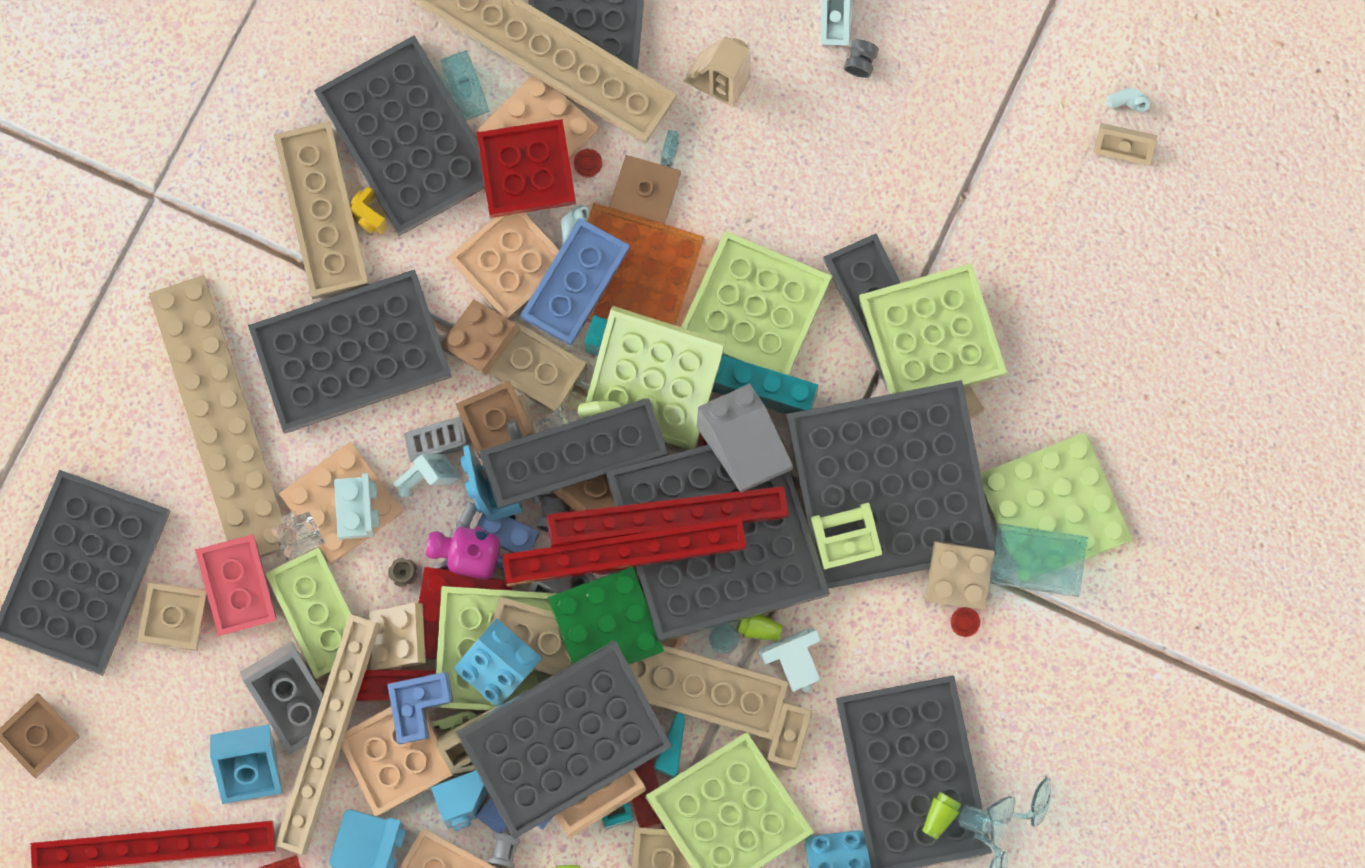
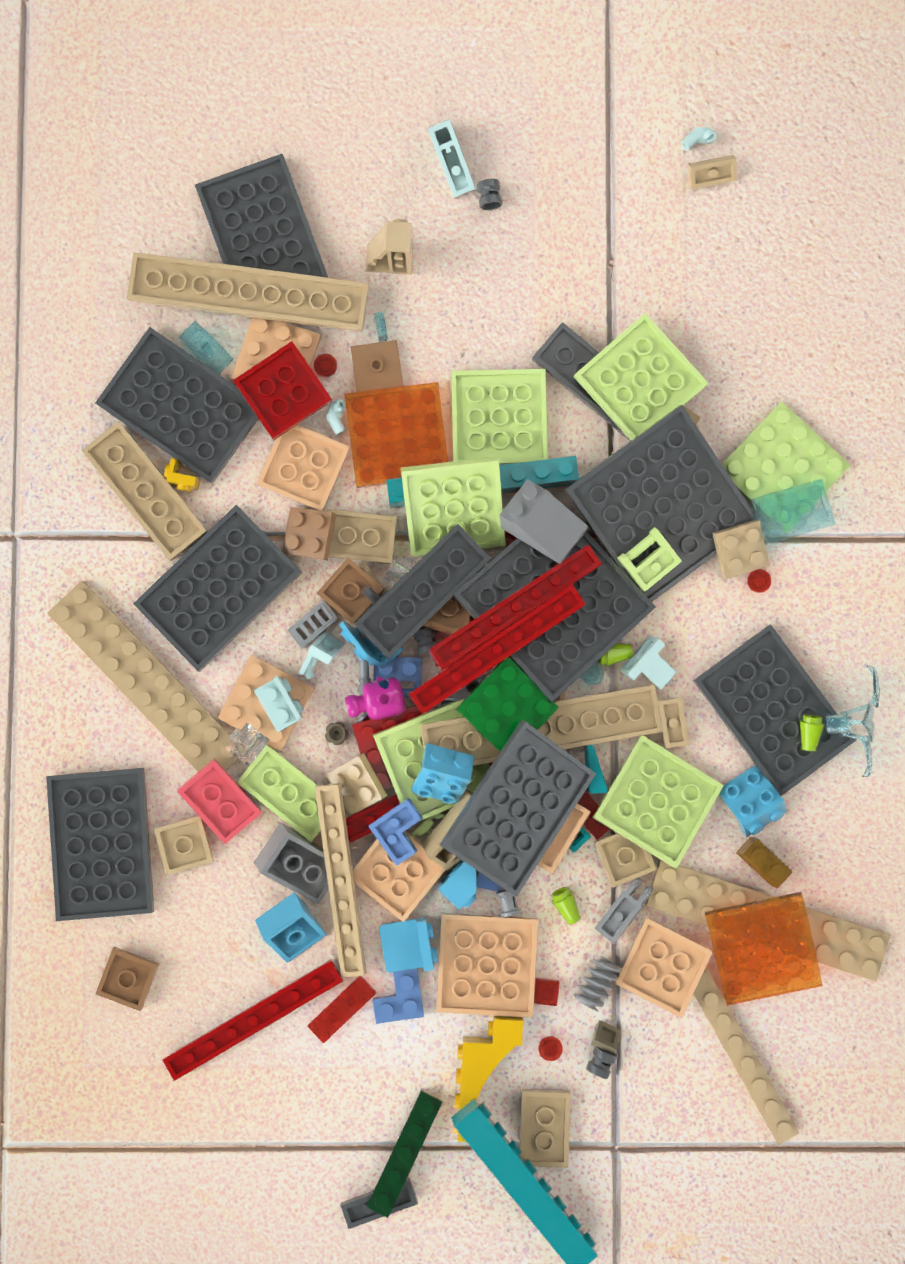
camera: 30 degrees left, 10 degrees up
medium blue plate [520,218,630,346] -> none
yellowish green arm [578,401,621,418] -> none

